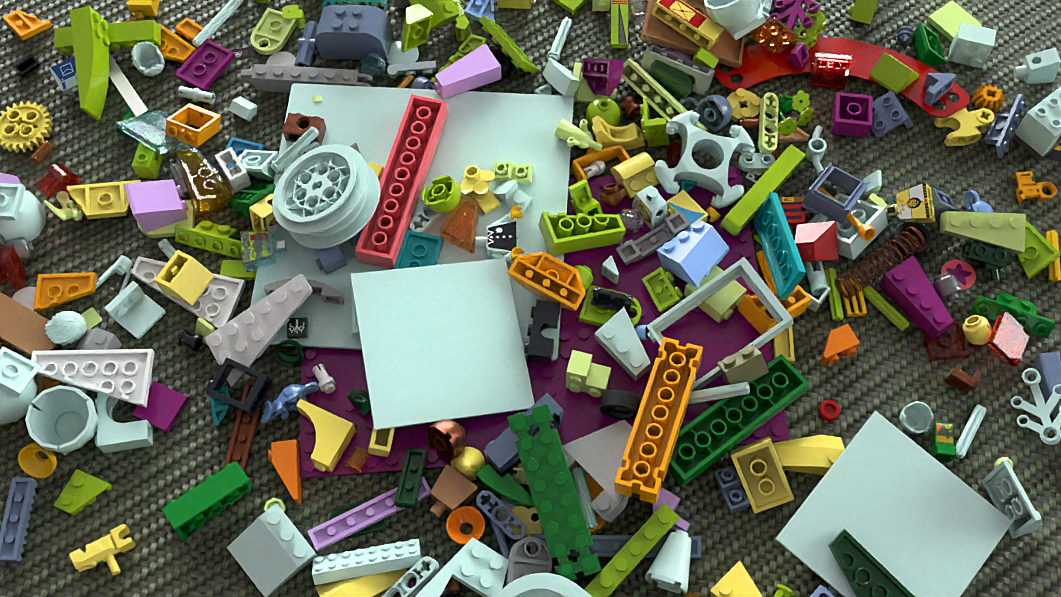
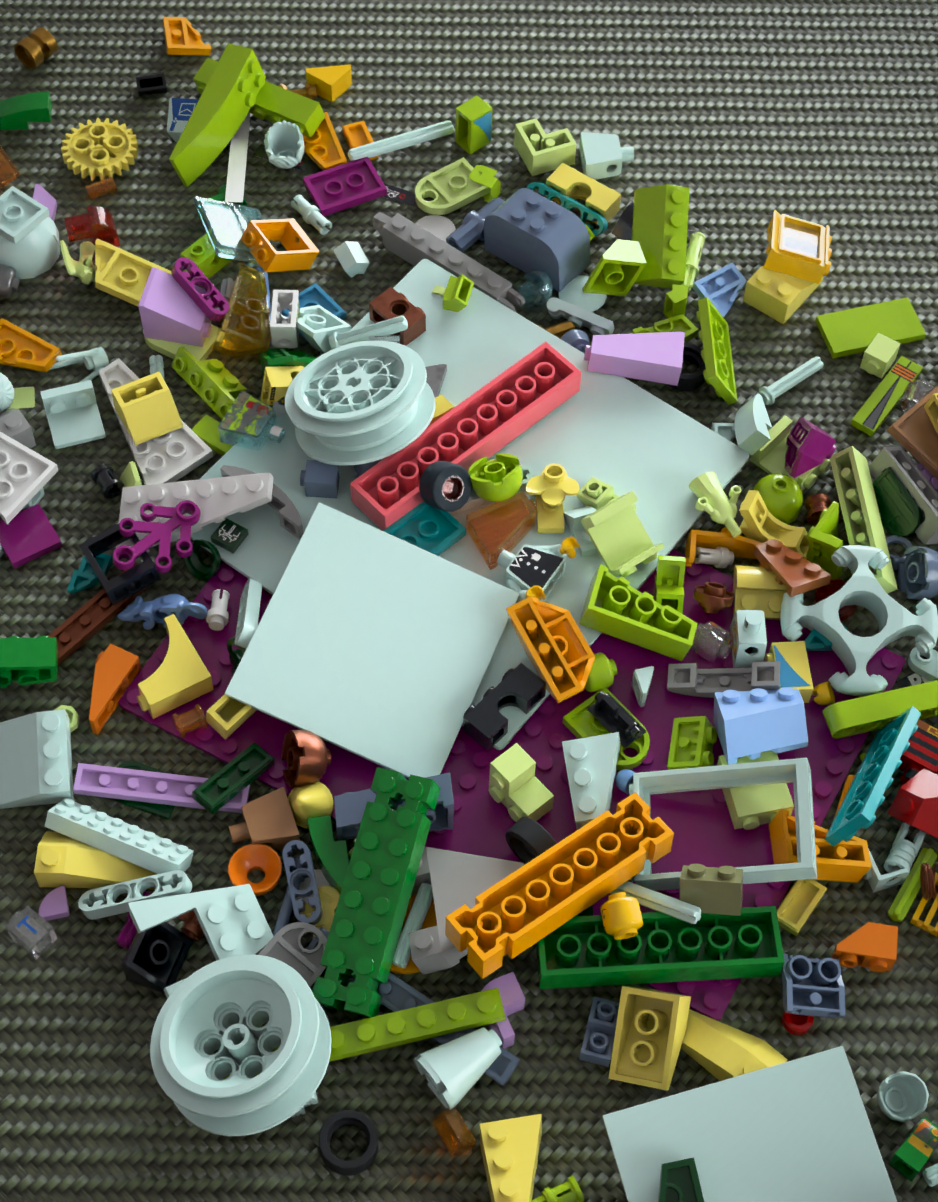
camera: 30 degrees right, 5 degrees down
none -> magenta plant [113,500,201,573]
none -> magenta beam [171,257,229,321]
none -> light aqua beam [235,578,262,649]
none -> black wheel [419,461,472,512]
none -> lime piece [443,274,474,312]
none -> yellowish green panel [580,491,665,577]
none -> yellow head [600,892,643,940]
none -> dark orange wing [753,539,831,597]
none -> sand blue slope [781,954,845,1018]

